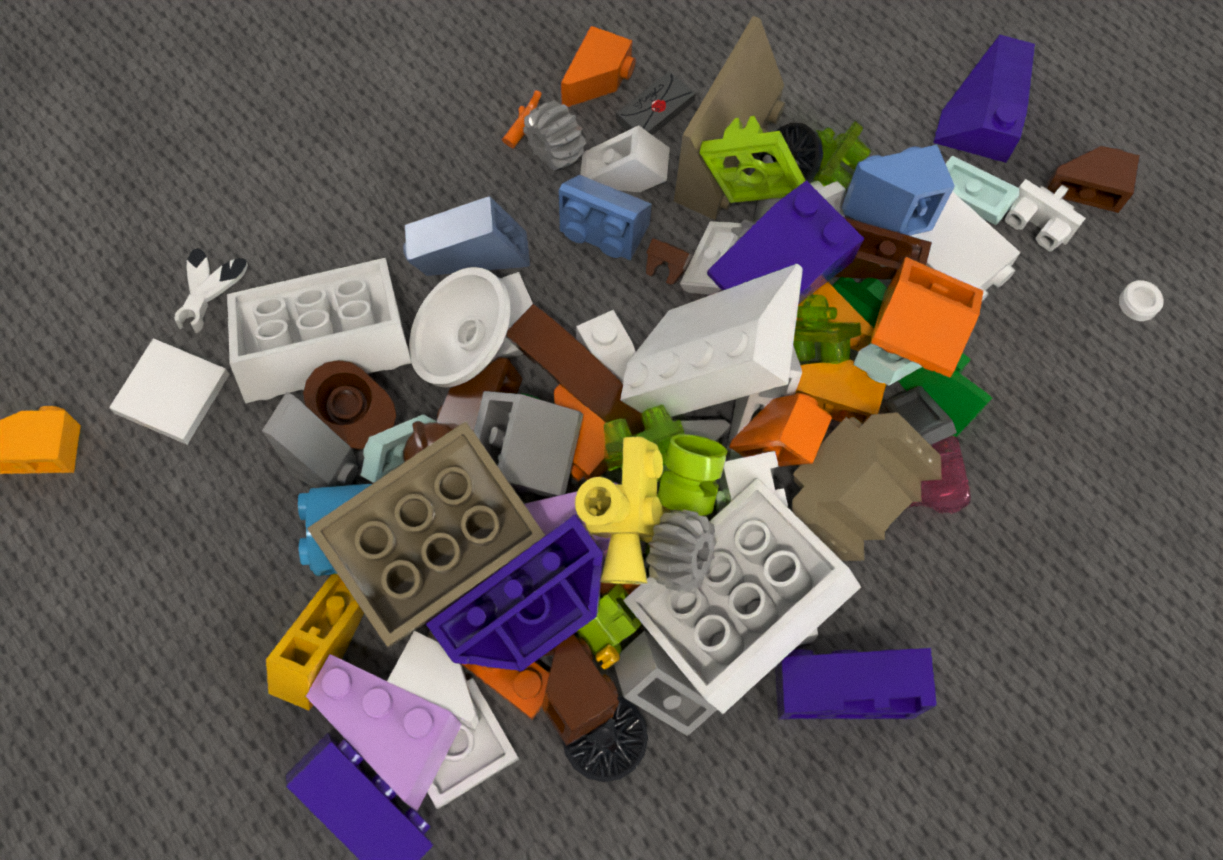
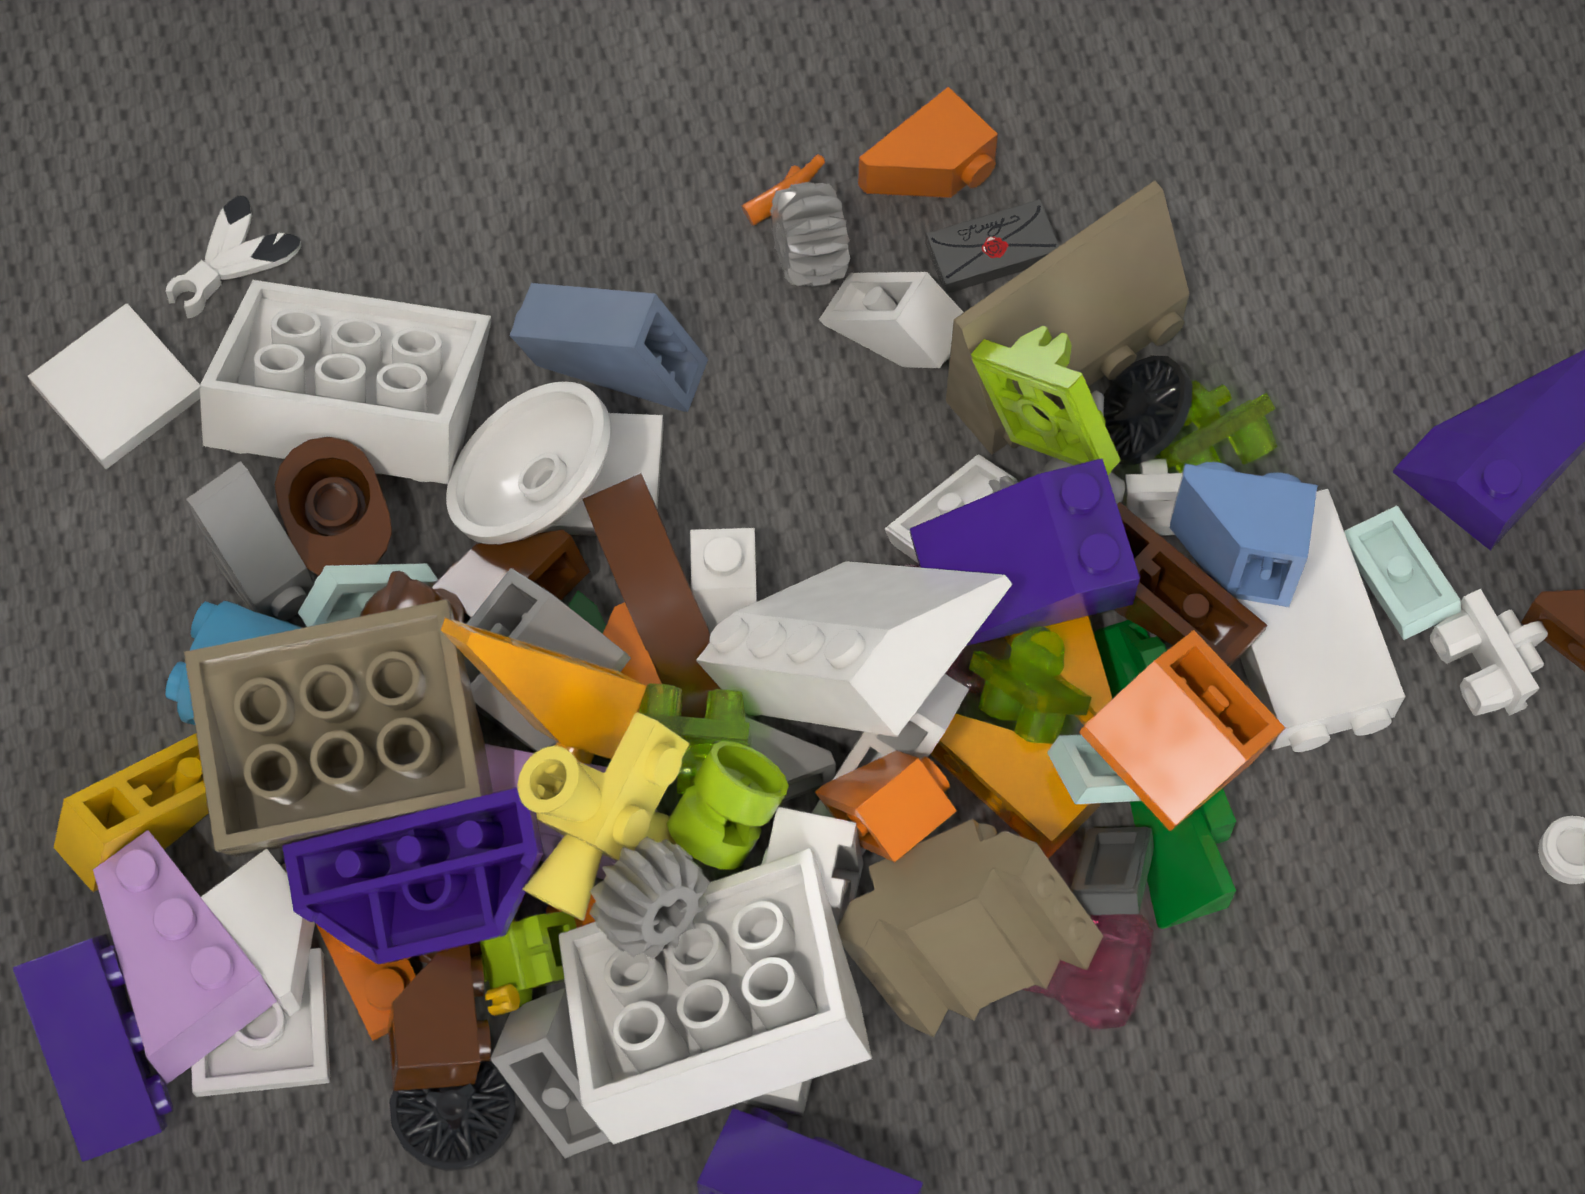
camera: 30 degrees right, 0 degrees up
medium blue slope [559,175,652,260] -> none
reddish brown tile [646,238,694,285] -> none
none -> light orange slope [441,618,646,764]

